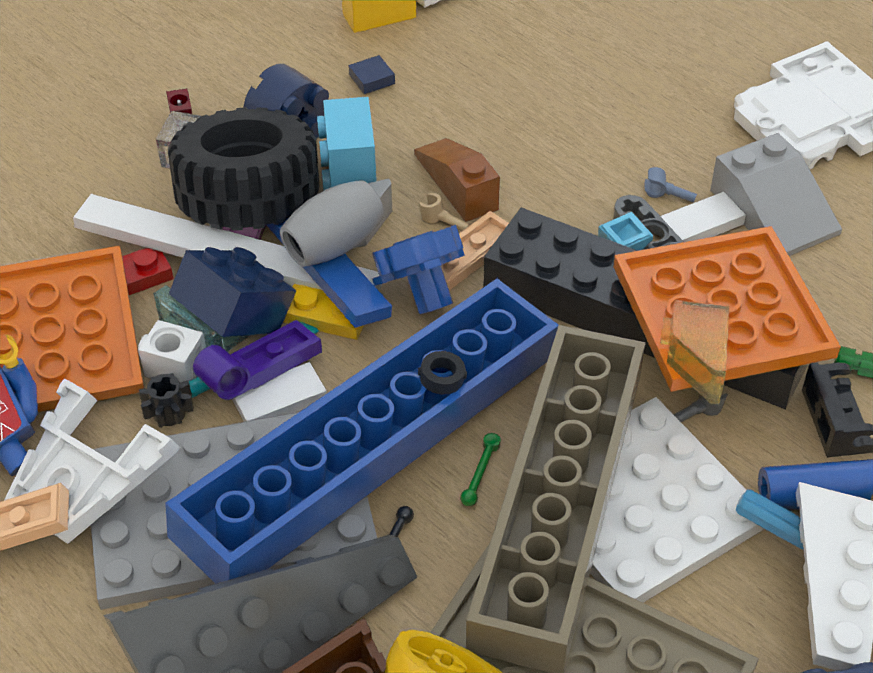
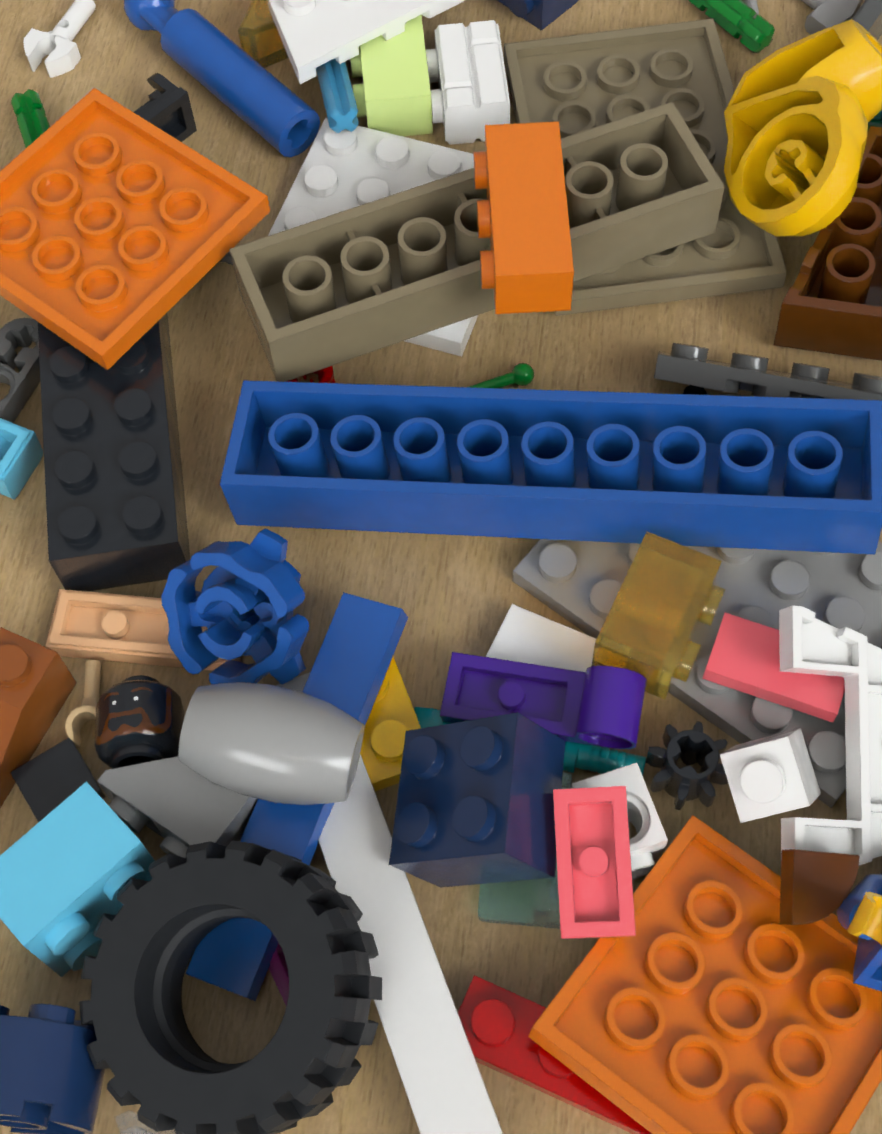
camera: 125 degrees left, 15 degrees up
black piece [418,351,467,395] -> none
clear yellow slope [660,300,729,404] -> none
none -> black tile [10,737,106,823]
none -> black head [94,675,184,769]
none -> yellowish green brick [350,15,433,136]
none -> white brick [426,20,510,145]
none -> orange brick [473,121,574,314]
none -> coral plate [553,786,636,939]
none -> clear yellow brick [592,532,726,700]
none -> coral tile [702,612,845,723]
none -> white brick [720,728,821,823]
none -> reddish brown tile [779,849,860,925]

